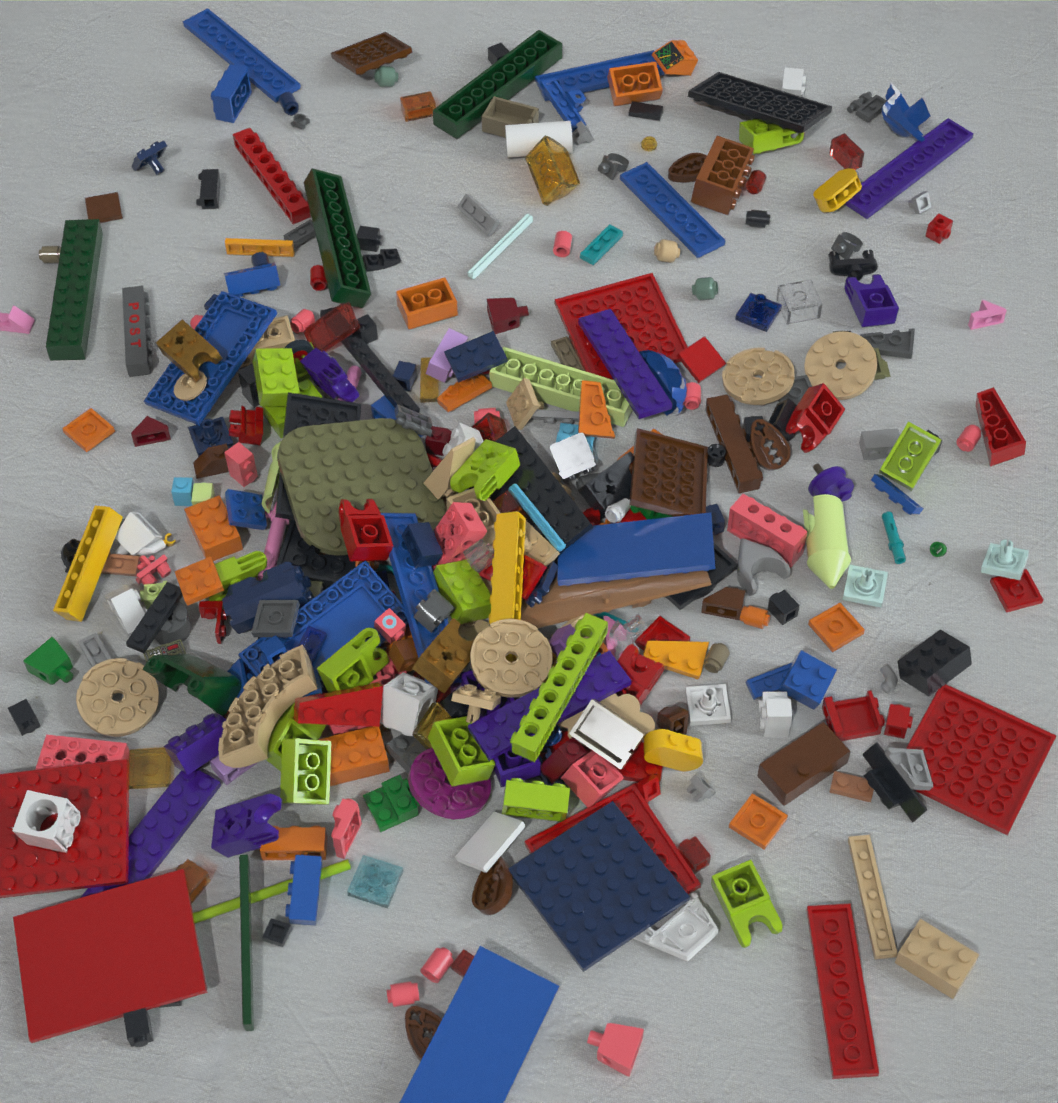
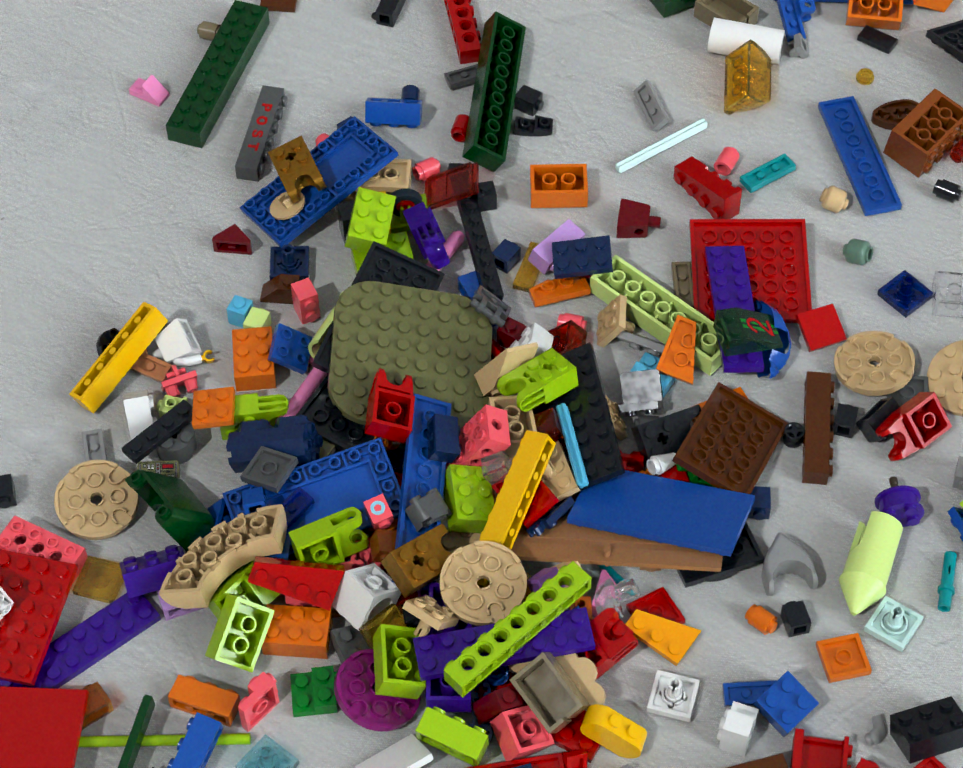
camera: 20 degrees right, 0 degrees up
green torso [23,637,73,685] -> none
orange plate [62,408,115,452] -> none
red bracket [199,601,228,644] -> none
dark purple brick [211,794,282,858] -> none
light orange plate [225,238,295,257] -> none
red hips [229,406,263,446] -> none
dark grey piece [598,153,629,180] -> none
reddish brown slope [657,705,689,735] -> none
coral brick [683,382,701,410] -> none
reddish brown slope [701,587,745,620] -> none
dark tan brick [704,643,730,673] -> none
coral brick [727,494,807,568] -> none
reddish brown piece [750,419,790,470] -> none
none -> red wedge [673,156,742,219]
none -> clear green slope [713,308,783,356]

